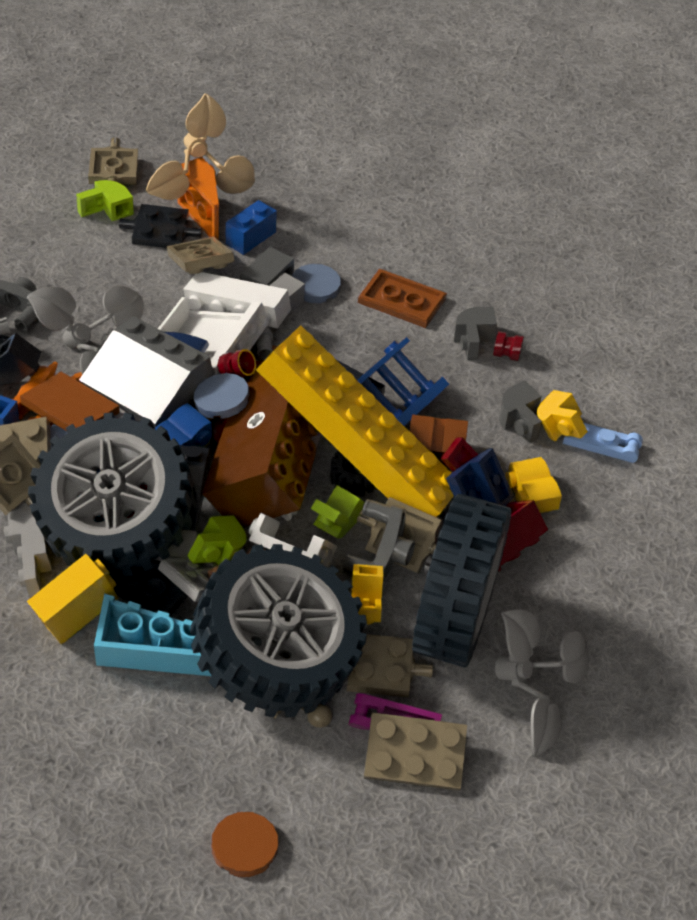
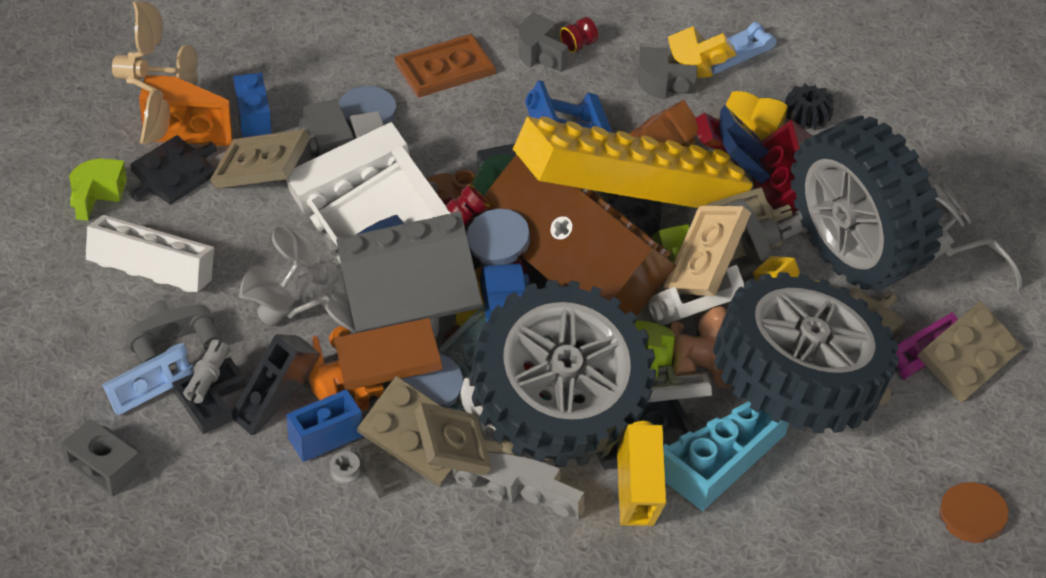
camera: 50 degrees left, 0 degrees up
dark tan plate [88,137,138,185] -> none
none -> white brick [86,215,214,292]
none -> tan plate [663,206,751,296]
none -> black gear [785,83,834,131]

